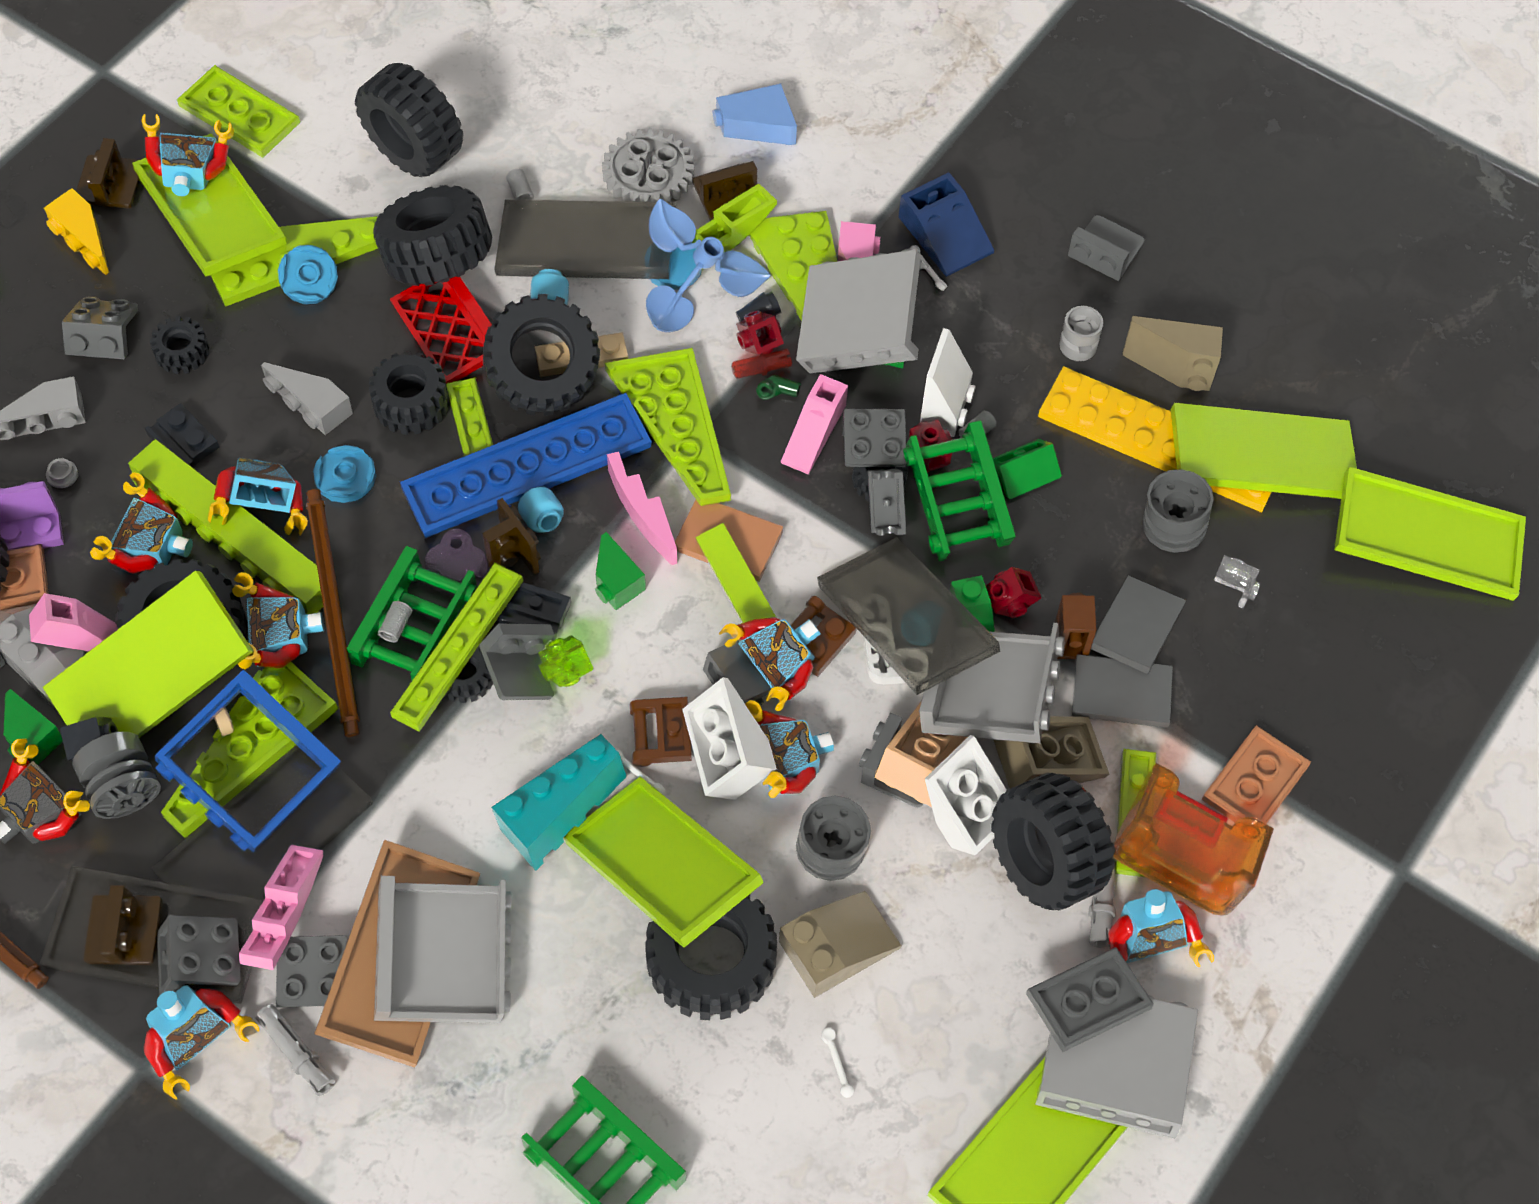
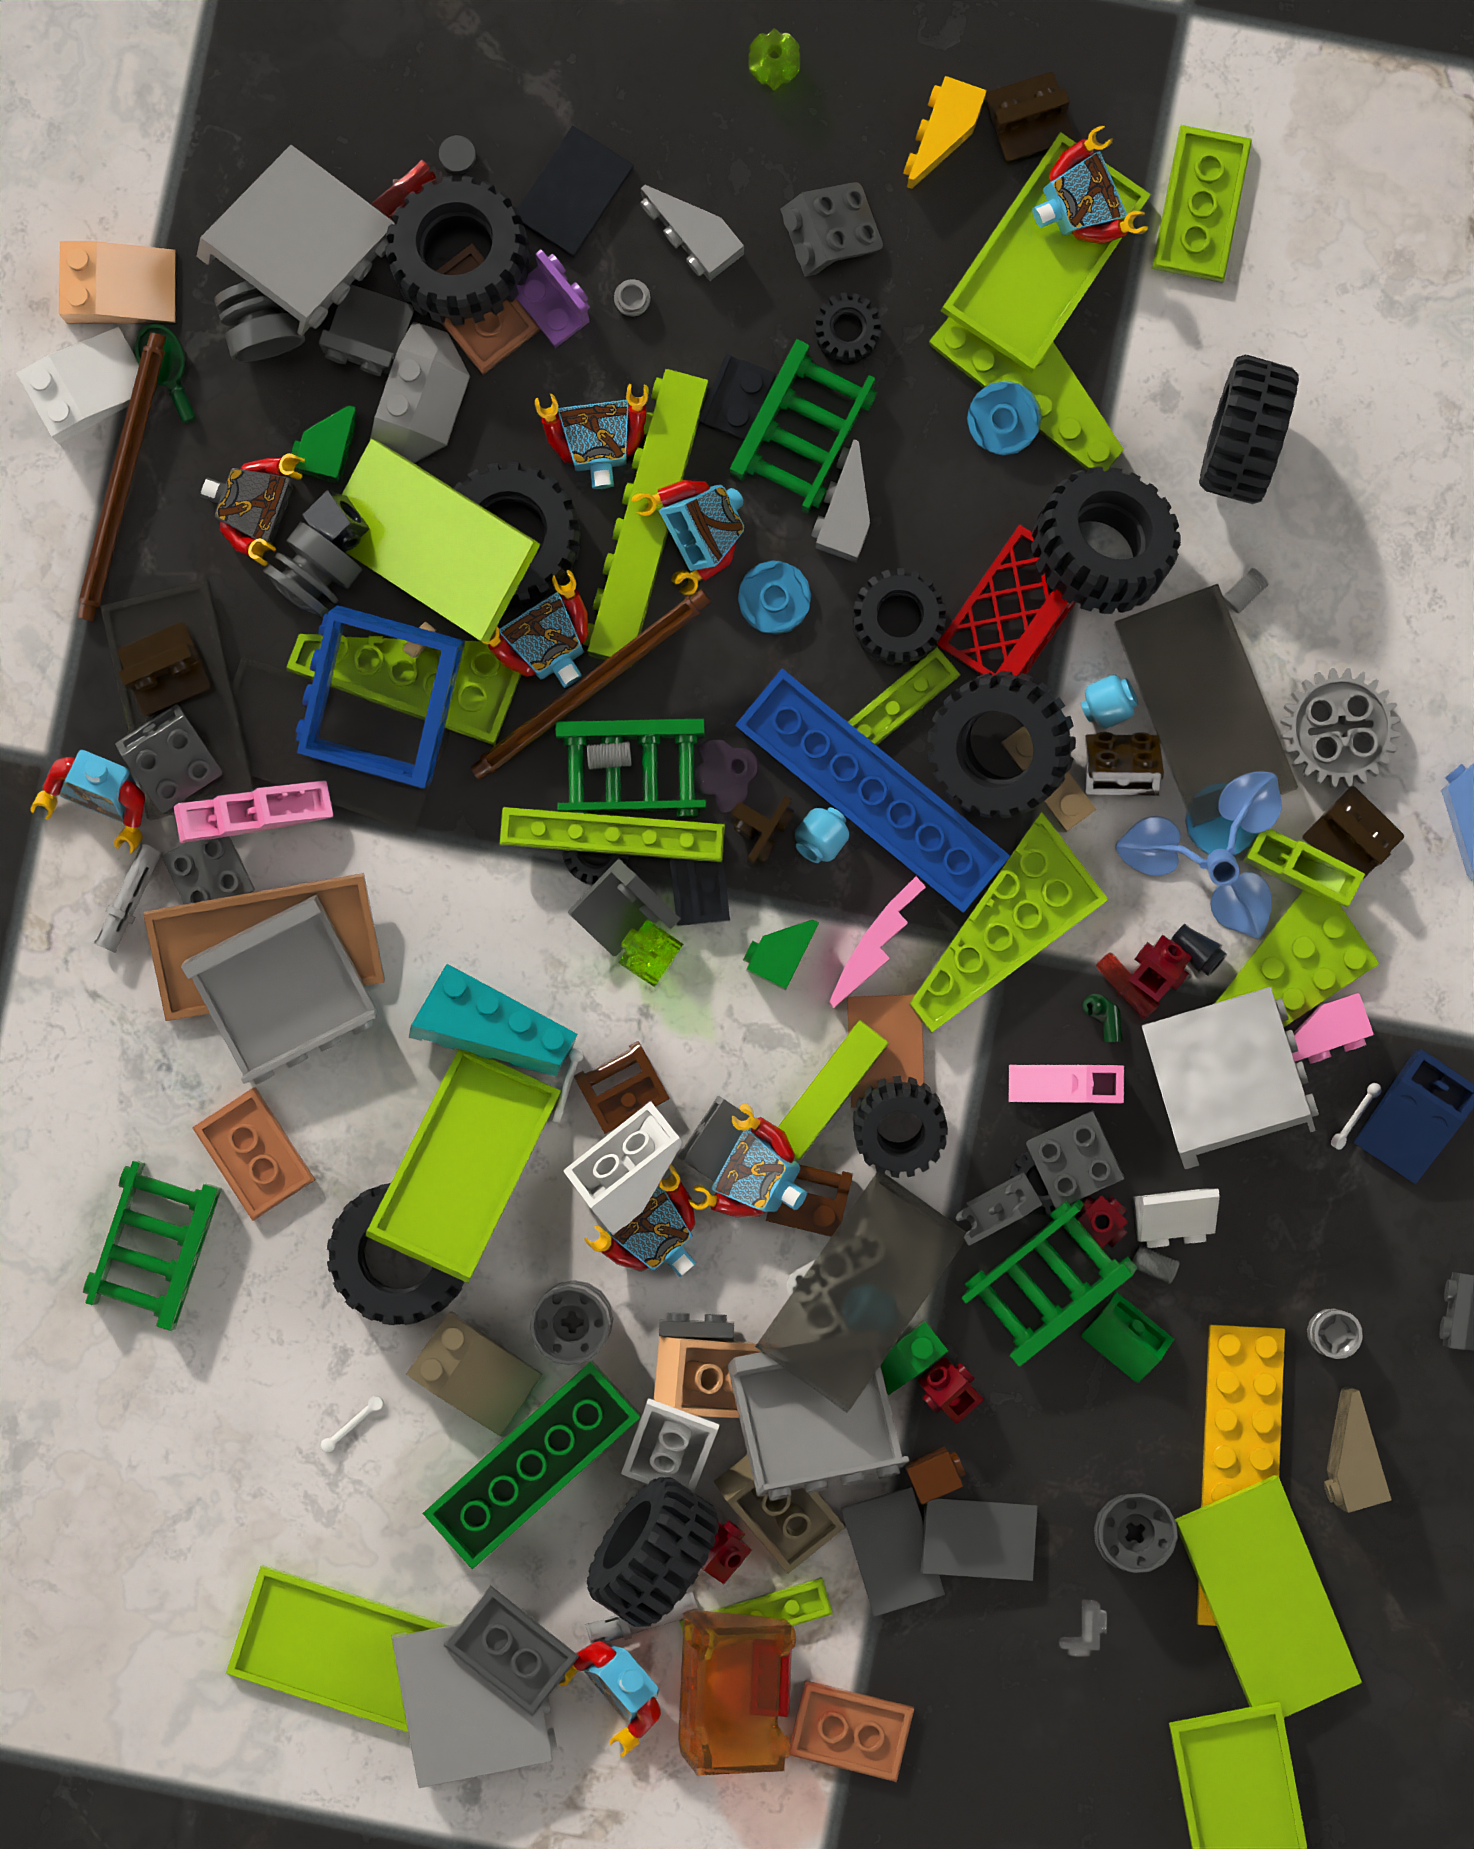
camera: 70 degrees right, 25 degrees up
bright pink slope [29,593,118,651] -> none
none -> nougat tile [192,1087,316,1221]
none -> green brick [422,1360,641,1570]
none -> green fence [730,339,878,514]
none -> black tyre [853,1076,948,1178]
none -> dark brown bracket [1085,732,1164,796]

